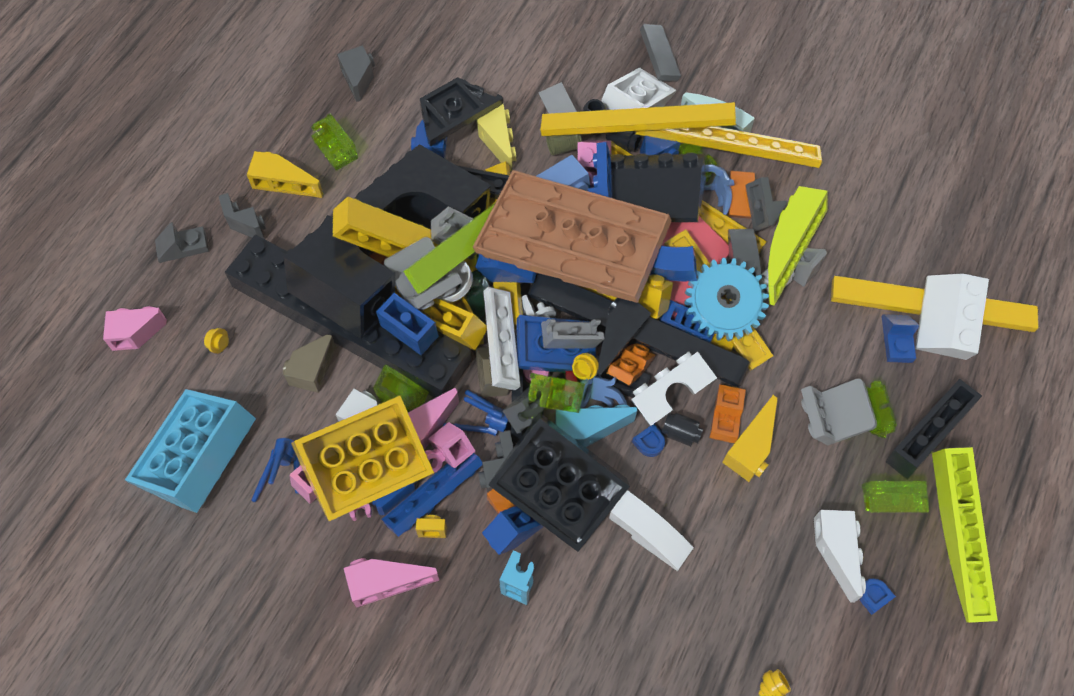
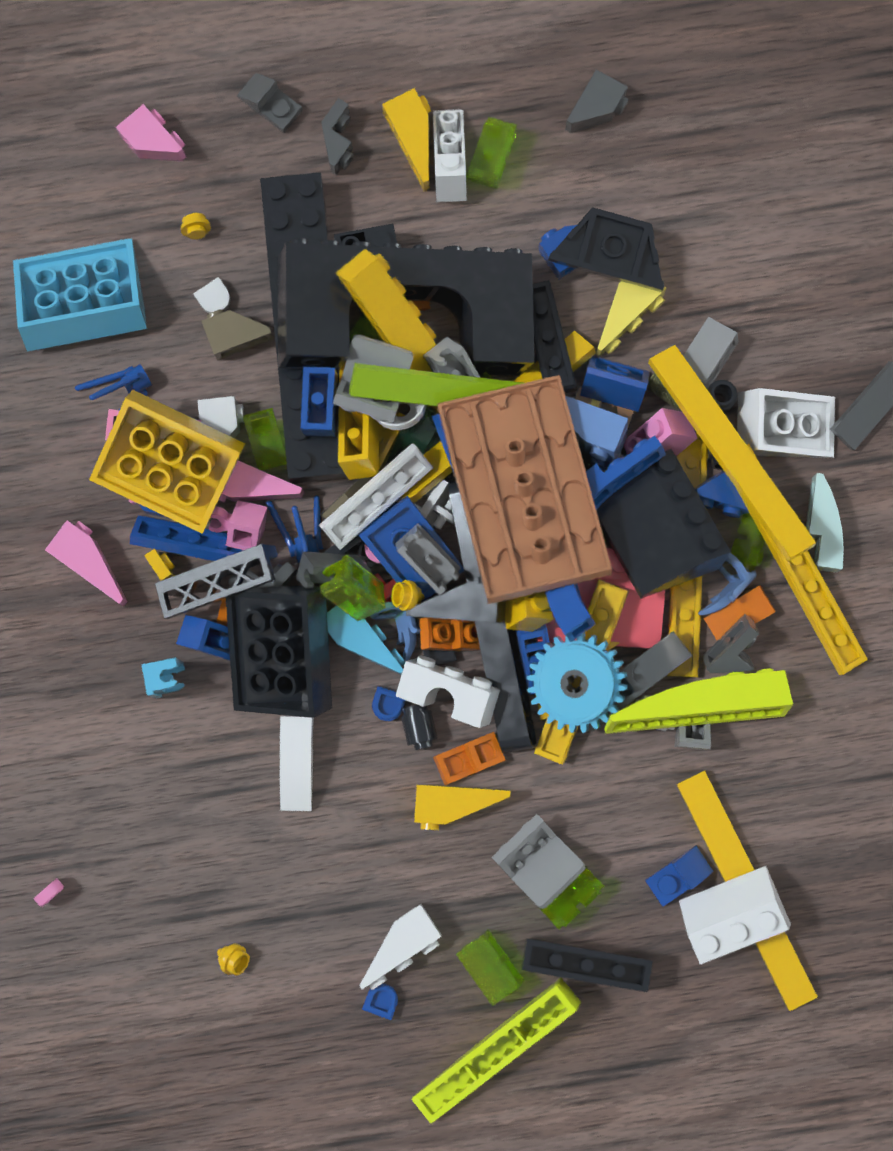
camera: 60 degrees right, 20 degrees up
none -> fence [155,544,278,619]
none -> white tile [193,277,230,313]
none -> white slope [433,110,467,202]
none -> blue slope [580,356,650,412]

